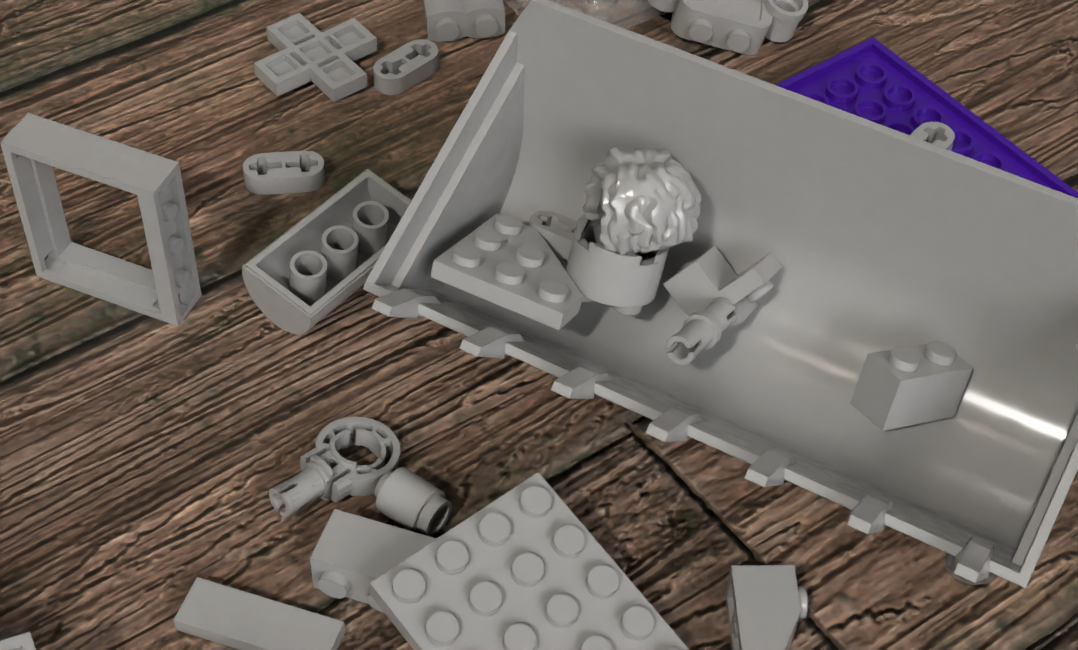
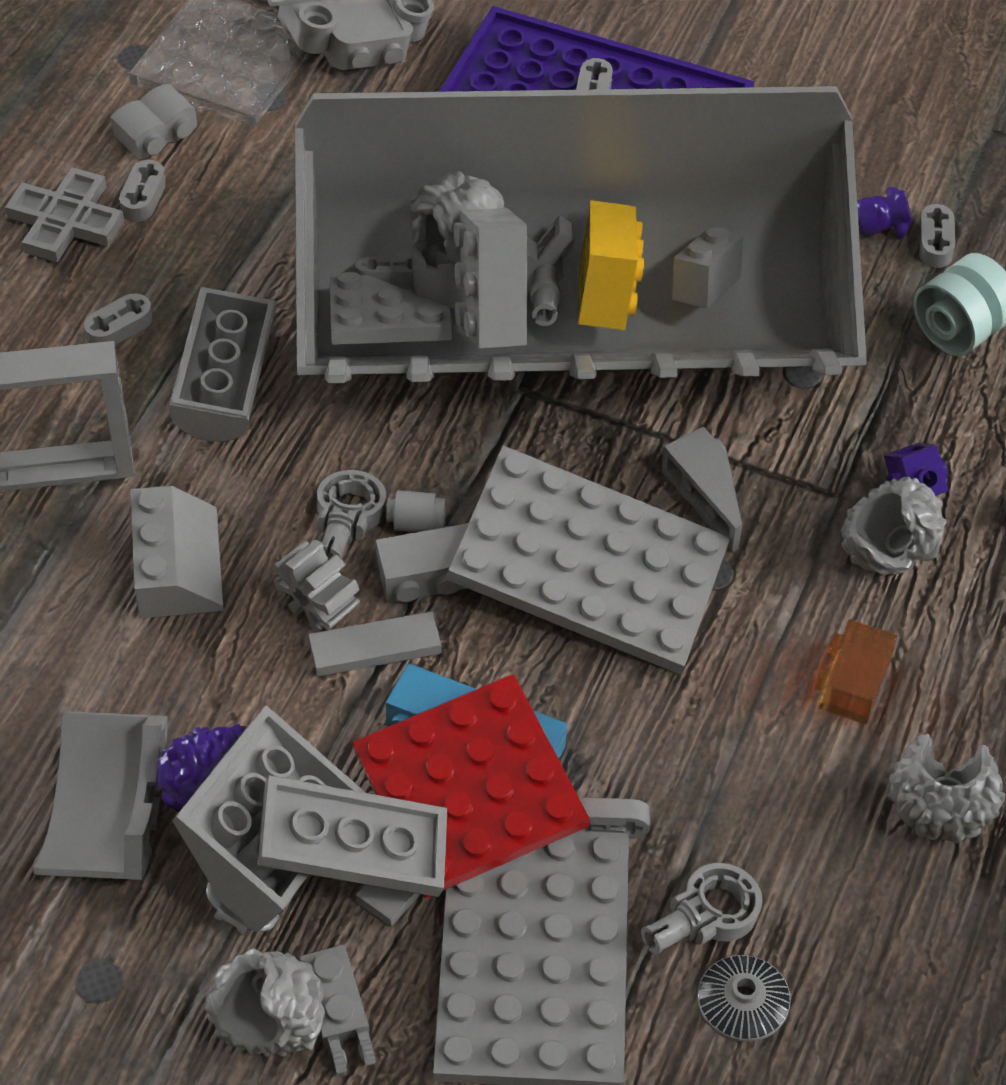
camera: 30 degrees left, 5 degrees up
none -> light grey slope [131,486,224,618]
none -> light grey gear [272,540,360,631]
none -> light grey brick [454,208,527,349]
none -> yellow brick [578,200,644,330]

